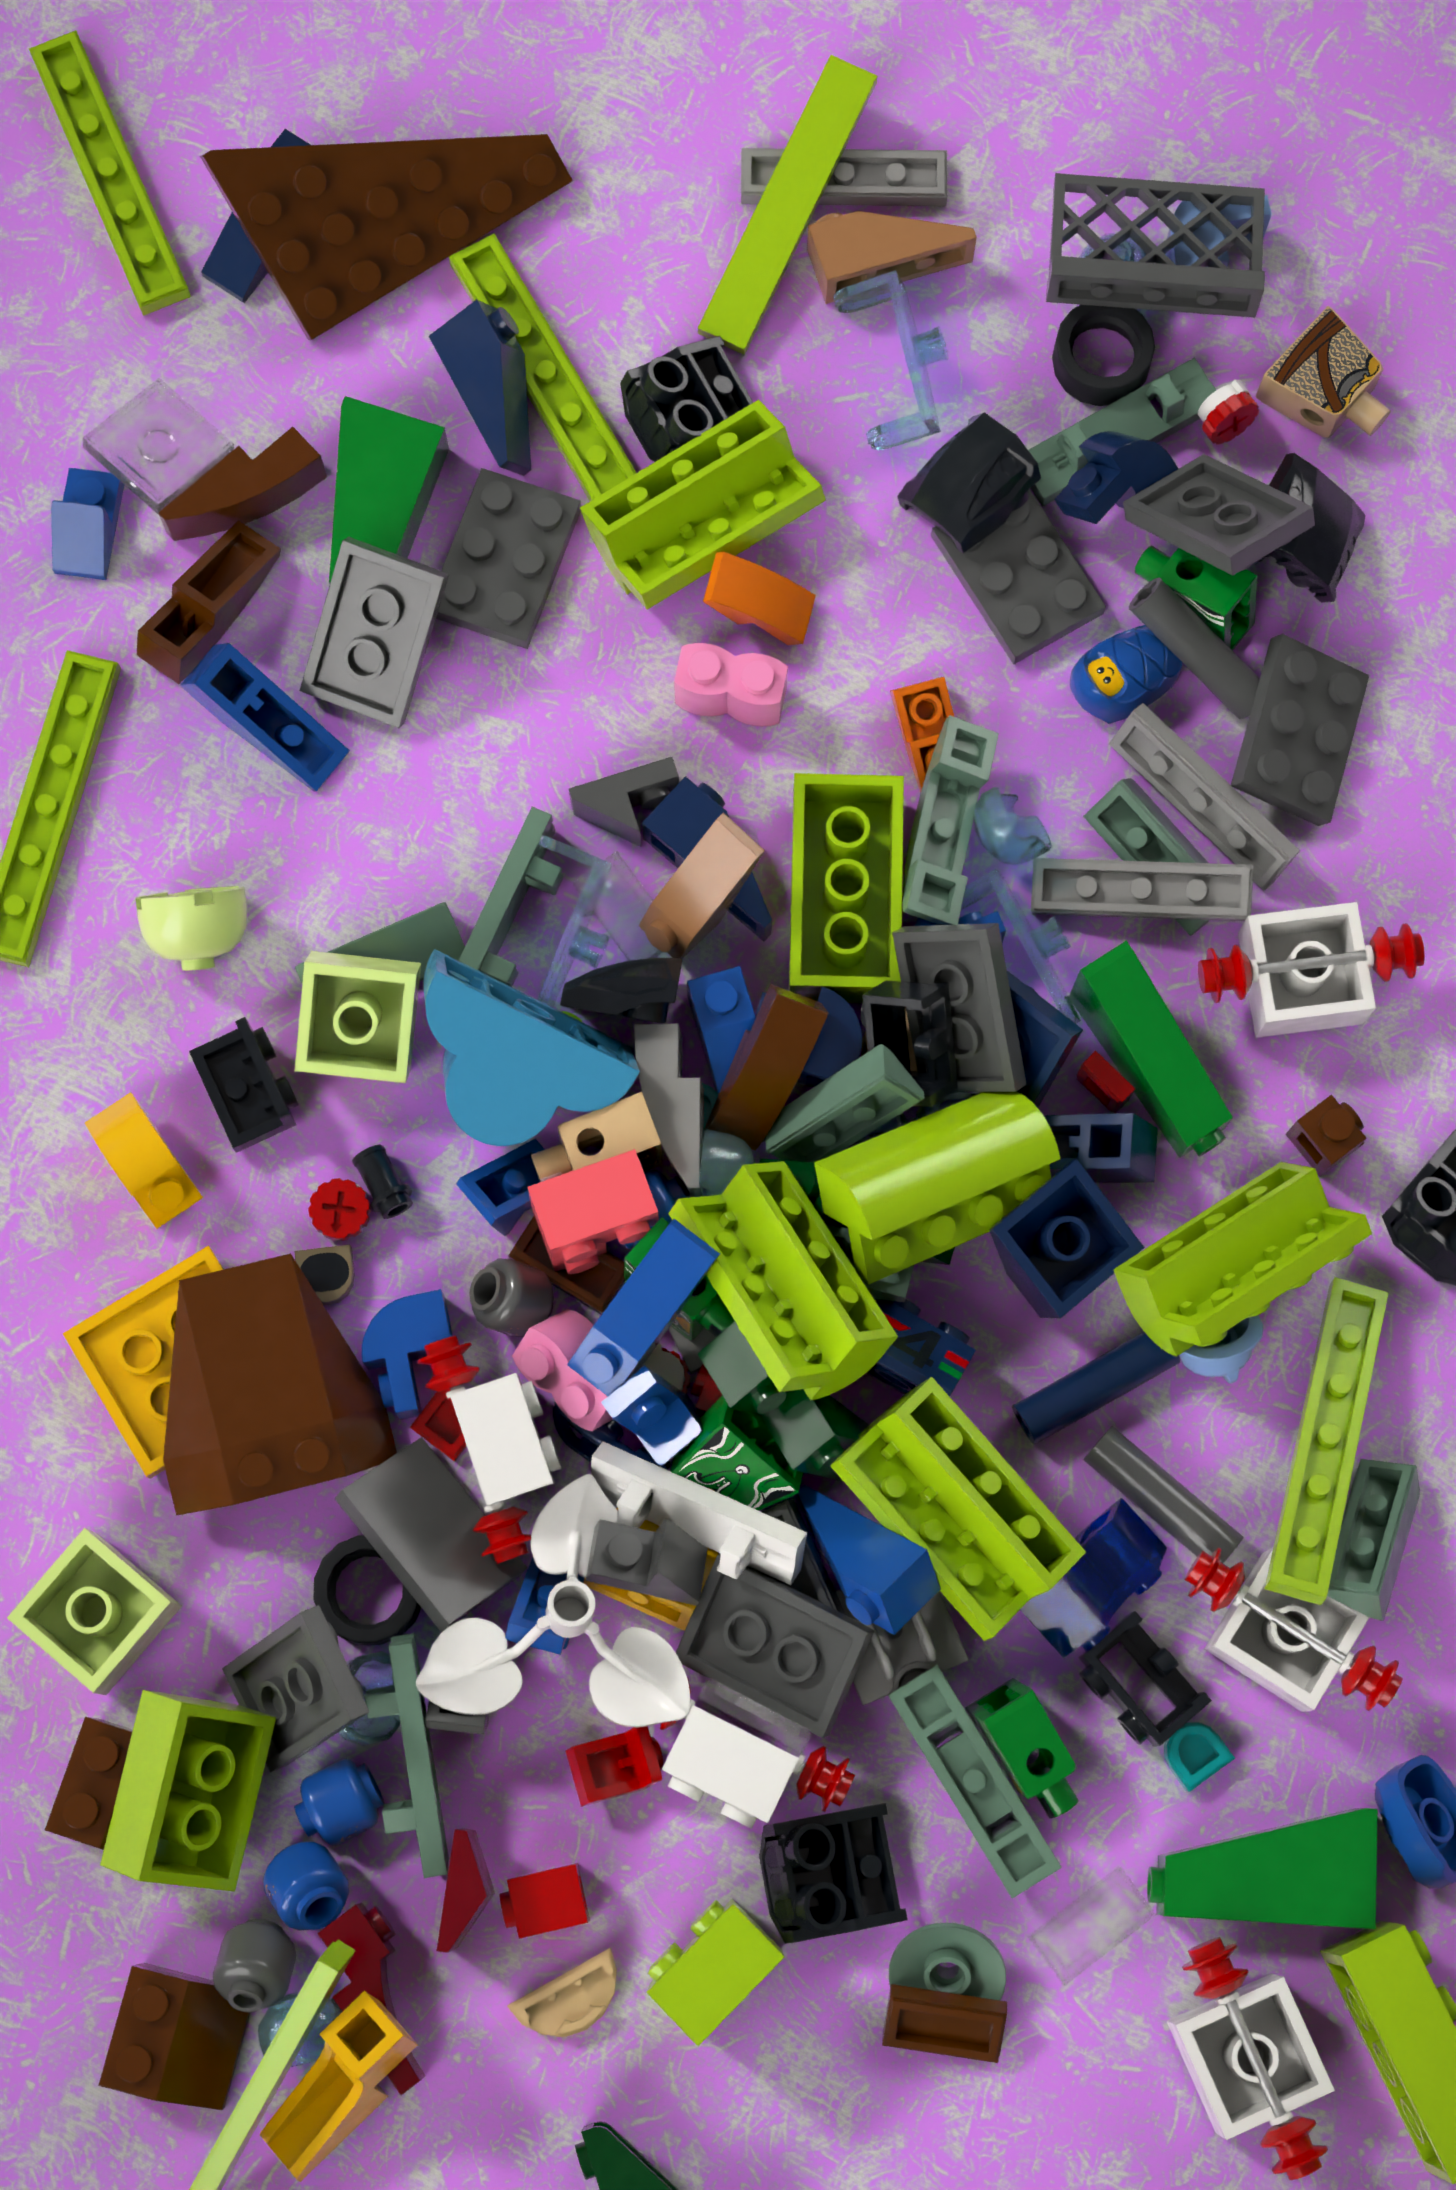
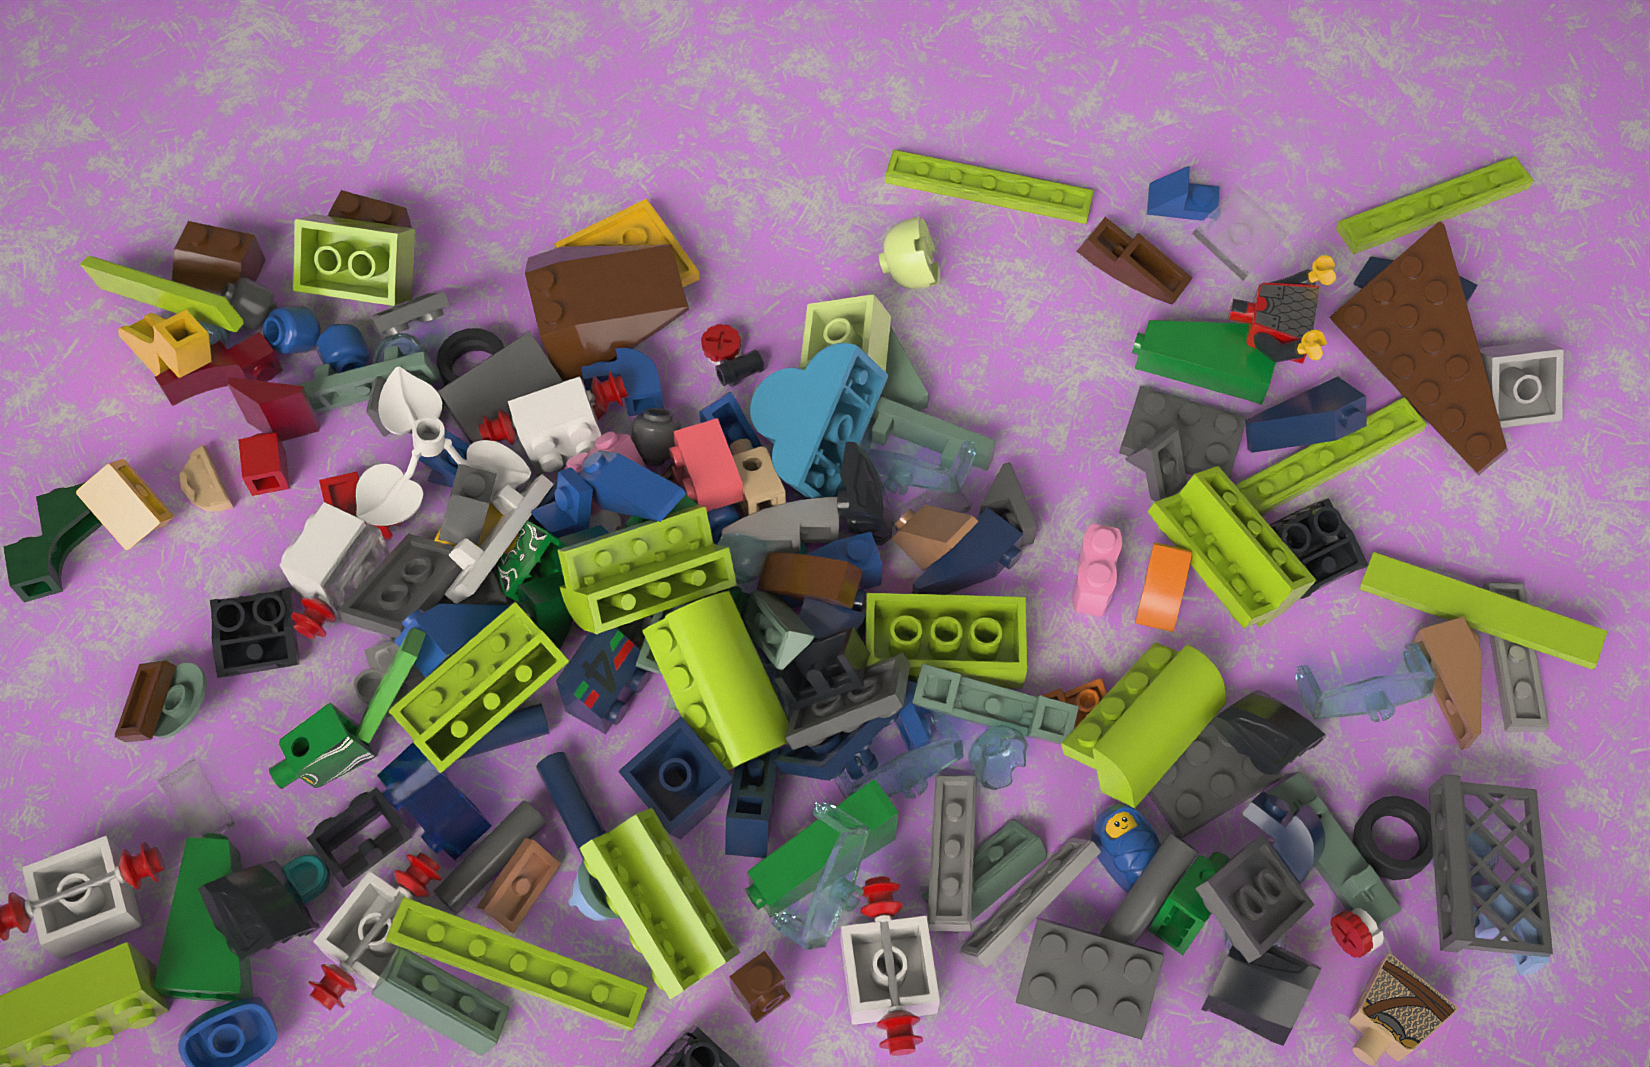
camera: 90 degrees right, 15 degrees down
yellowish green brick [7,1528,182,1695] -> none
yellow brick [85,1092,203,1229] -> none
reddish brown slope [158,427,327,541] -> none
blue slope [180,643,350,791] -> none
black bracket [189,1017,299,1153] -> none
tile [294,1244,355,1305] -> none
plate [299,537,449,728] -> none
lime brick [646,1898,785,2046] -> none
sand green hinge [888,1664,1062,1899] -> none
red tile [1076,1050,1135,1114] -> none
none -> panel [76,458,174,550]
none -> black slope [198,860,321,961]
none -> bright green tile [356,627,426,743]
none -> nougat plate [476,838,561,934]
none -> clear light blue piece [772,802,870,950]
none -> lime brick [1061,642,1227,808]
none -> dark grey slope [1125,426,1187,502]
none -> torso [1228,255,1336,364]
none -> light grey slope [1479,340,1564,428]

